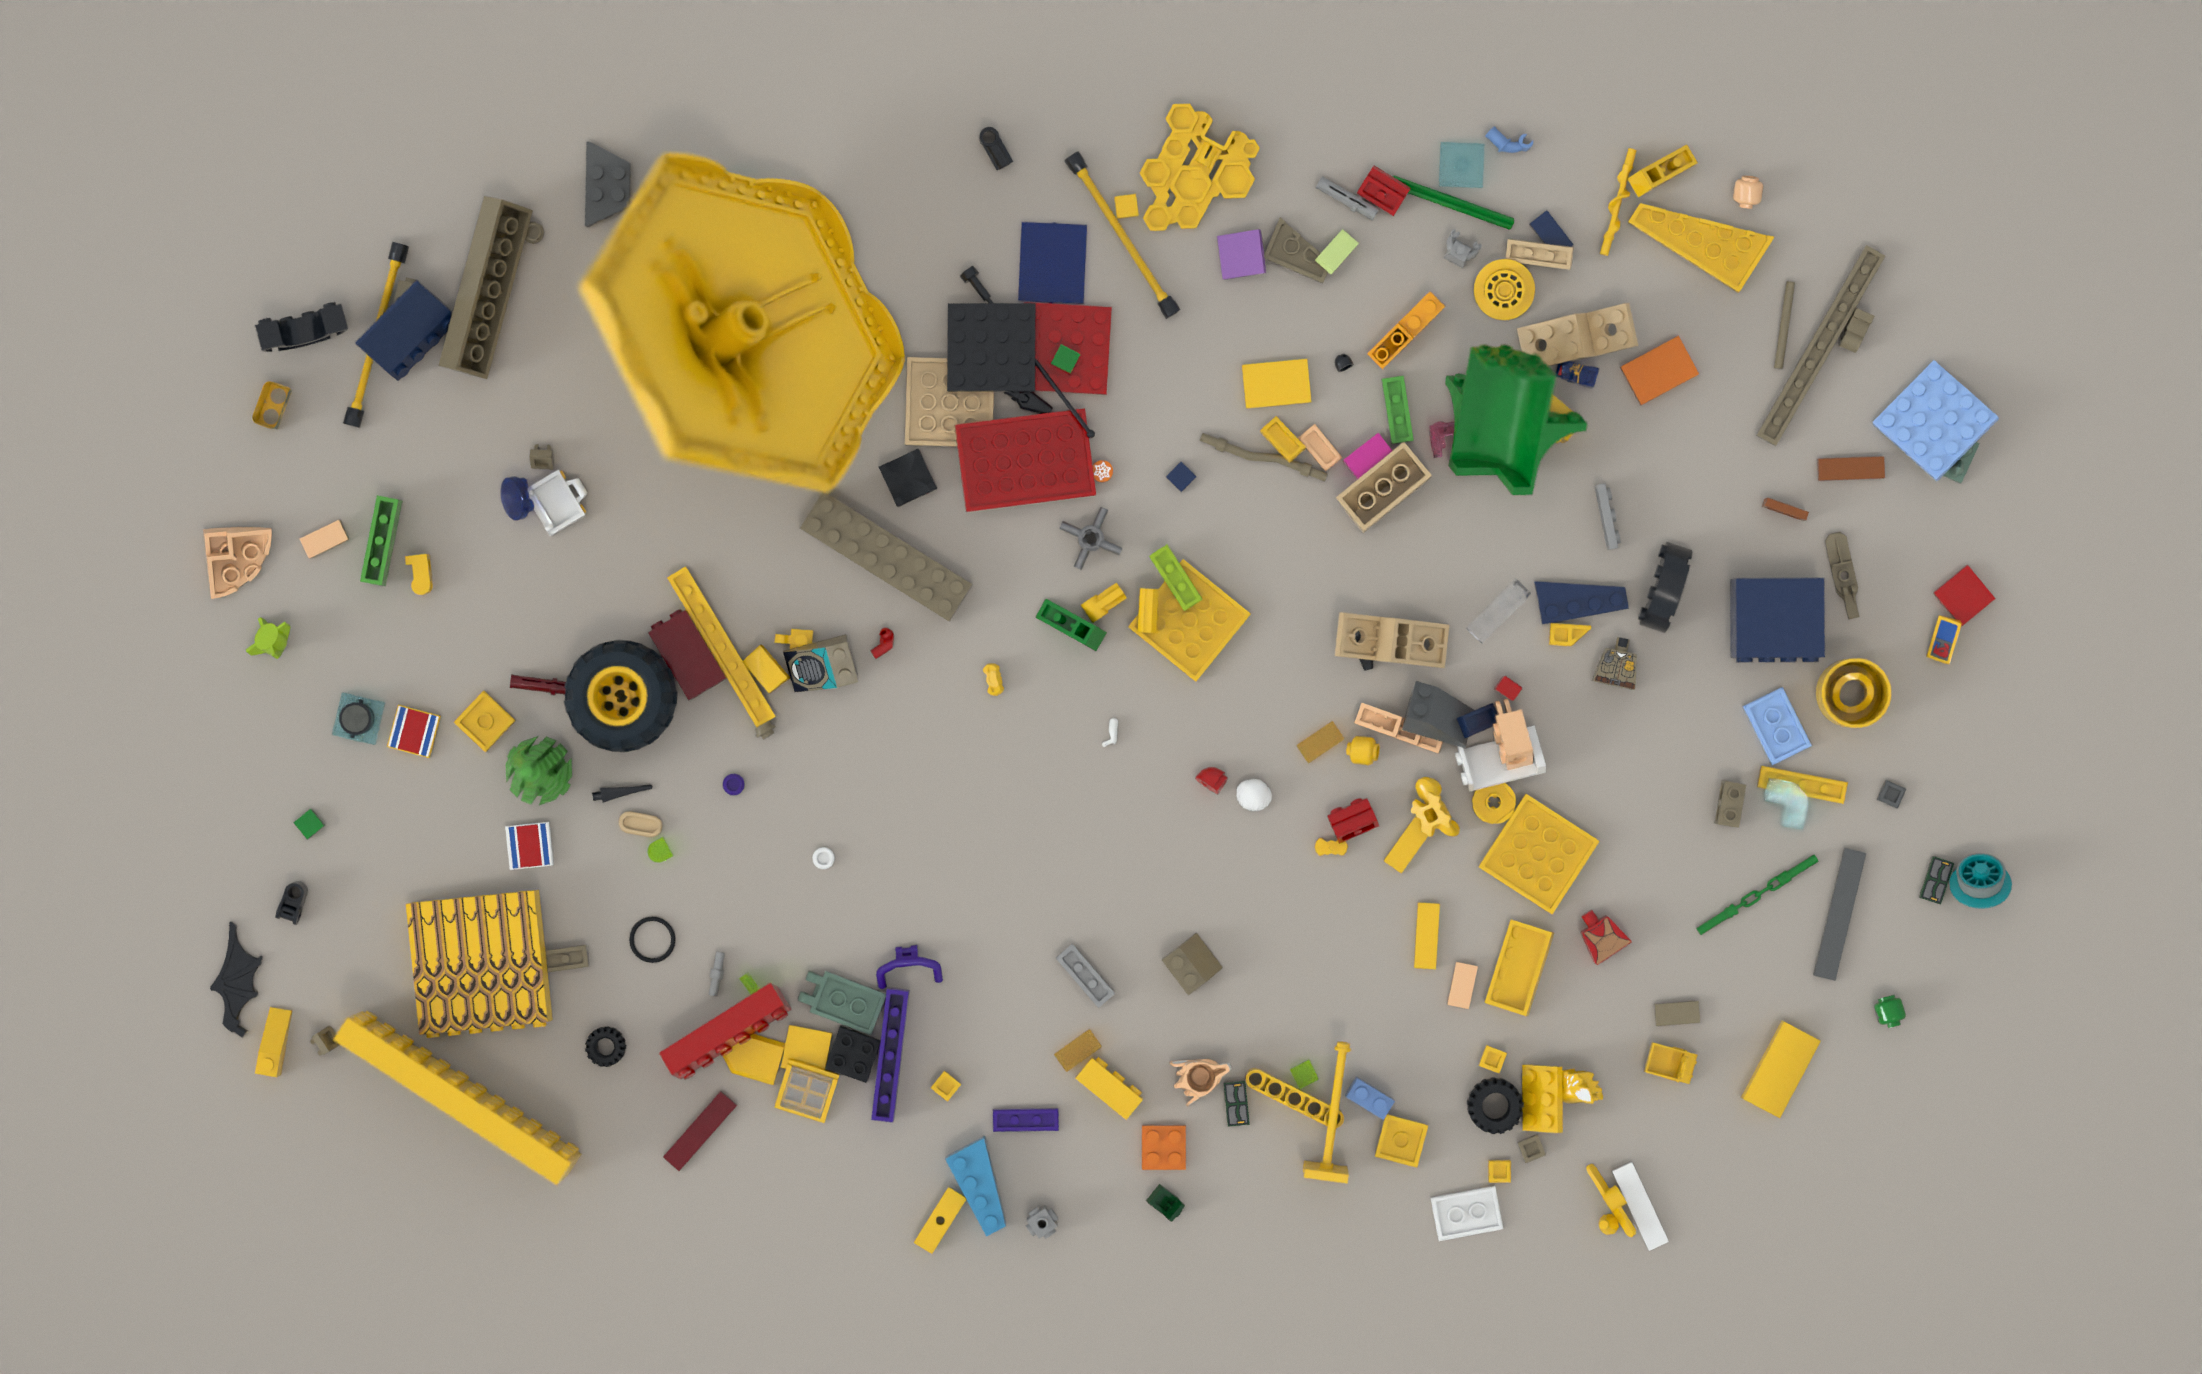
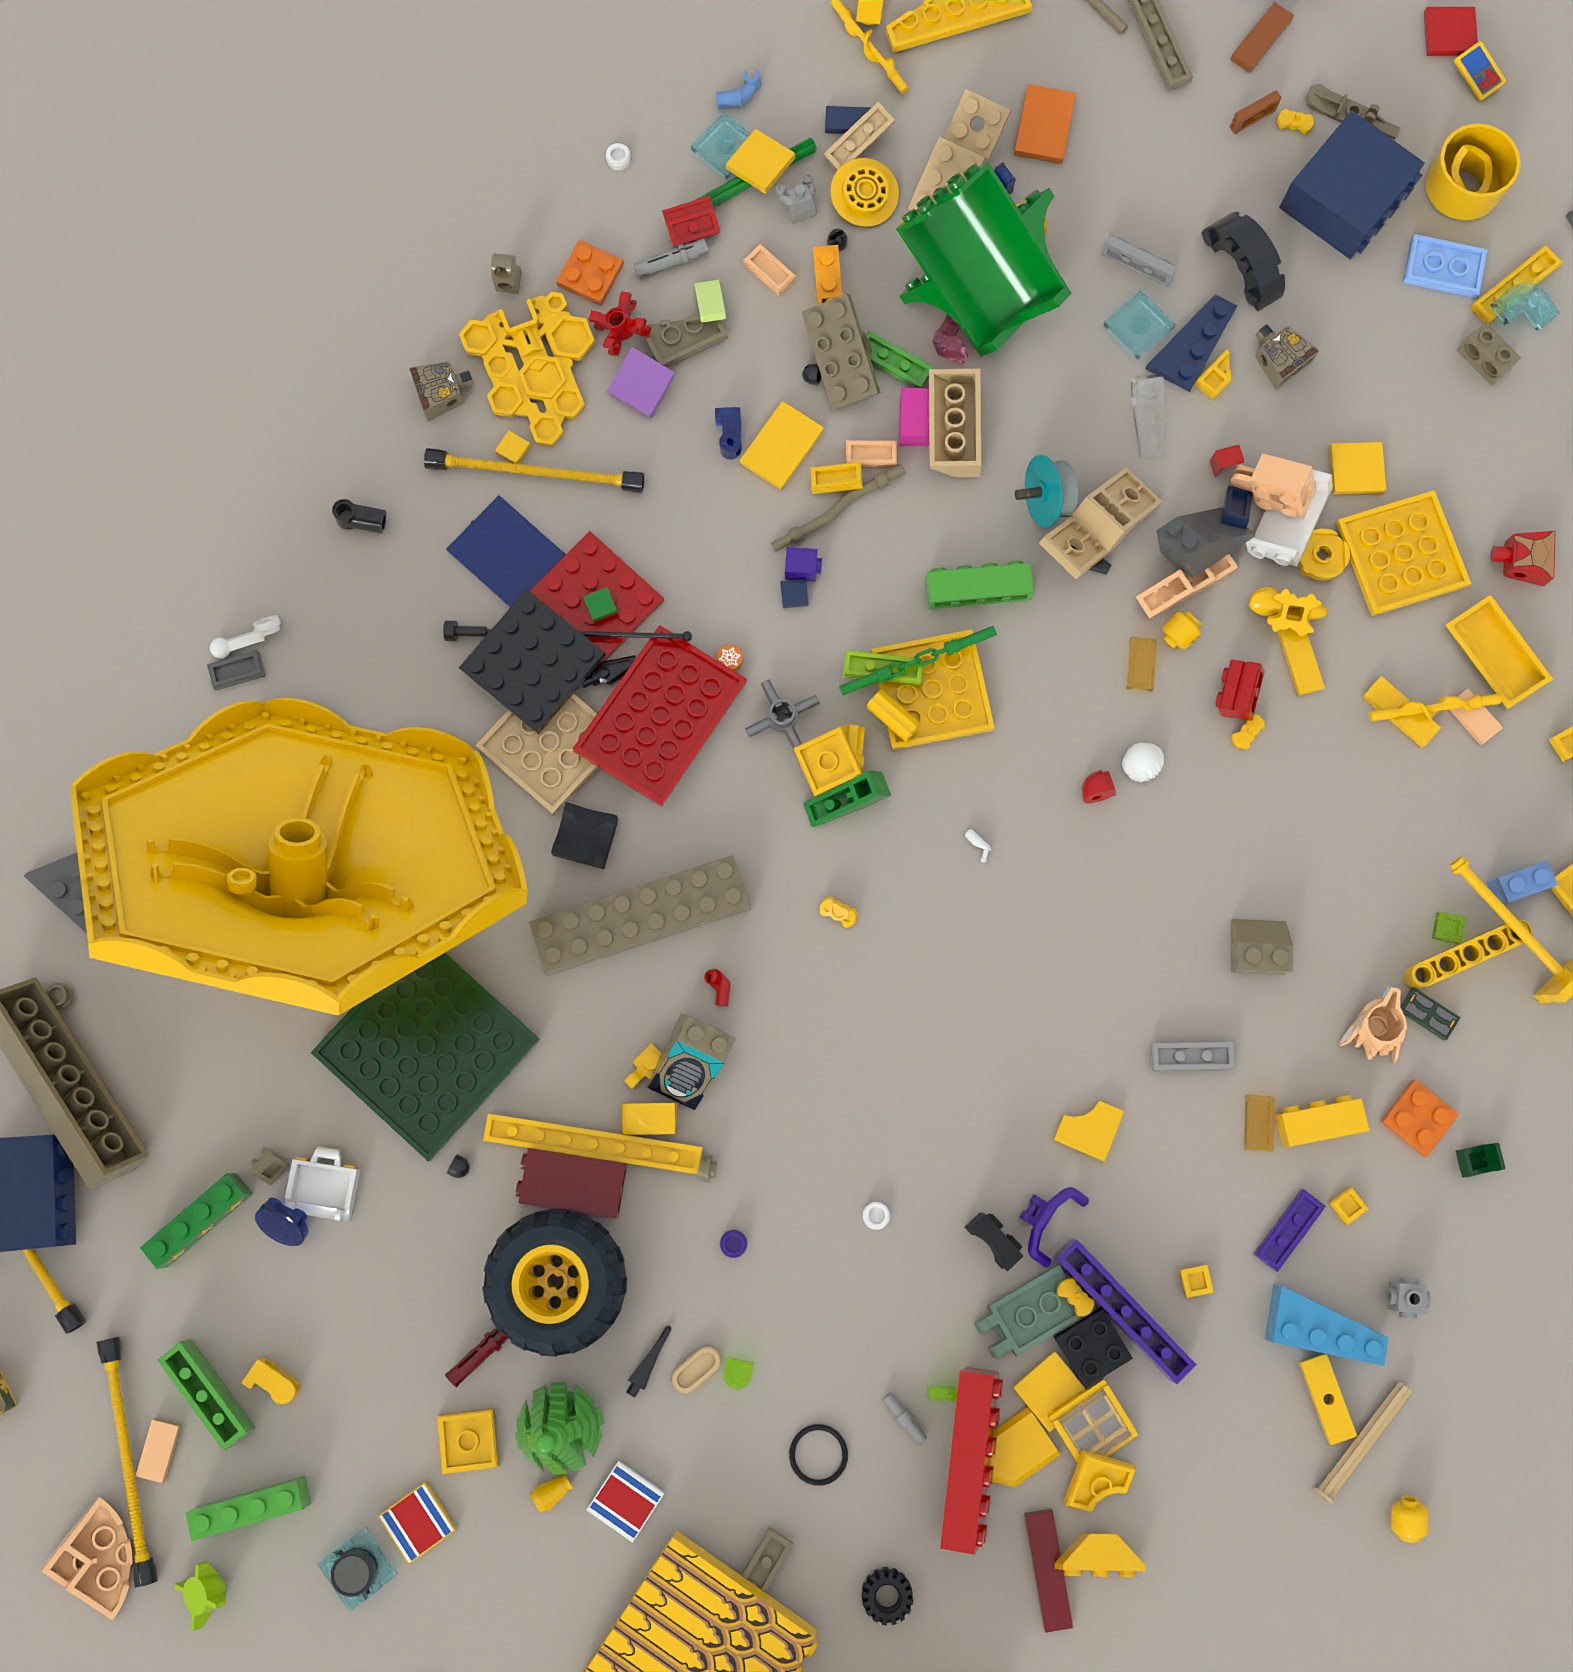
camera: 45 degrees left, 10 degrees down
none -> yellow hose [96,1337,158,1588]
none -> green brick [140,1173,253,1269]
none -> bright green brick [186,1476,311,1541]
none -> dark grey tile [207,650,266,691]
none -> white piece [210,615,281,658]
none -> dark green plate [311,953,541,1162]
none -> dark tan torso [409,362,474,421]
none -> black hinge [447,1154,470,1178]
none -> dark tan leg [491,253,522,294]
none -> yellow cone [529,1474,573,1513]
none -> orange plate [556,240,624,306]
none -> red pin [588,291,652,356]
none -> white tile [606,143,631,170]
none -> clear blue leg [715,407,742,460]
none -> yellow tile [726,128,795,194]
none -> light nougat tile [743,244,796,296]
none -> dark purple brick [785,547,822,582]
none -> yellow tile [793,726,863,796]
none -> dark tan plate [802,293,881,410]
none -> black hinge [827,228,847,251]
none -> green piece [839,626,997,696]
none -> bright green brick [925,560,1034,610]
none -> black brick [964,1212,1024,1271]
none -> teal piece [1015,455,1078,528]
none -> yellow tile [1053,1101,1124,1162]
none -> yellow slope [1055,1533,1146,1577]
none -> yellow piece [1057,1278,1094,1317]
none -> yellow tile [1063,1450,1136,1513]
none -> clear light blue plate [1103,290,1176,360]
none -> yellow piece [1276,109,1314,135]
none -> tan axle [1314,1382,1412,1504]
none -> yellow tile [1328,1186,1369,1225]
none -> yellow tile [1329,442,1386,495]
none -> yellow piece [1368,694,1501,721]
none -> yellow head [1390,1496,1429,1543]

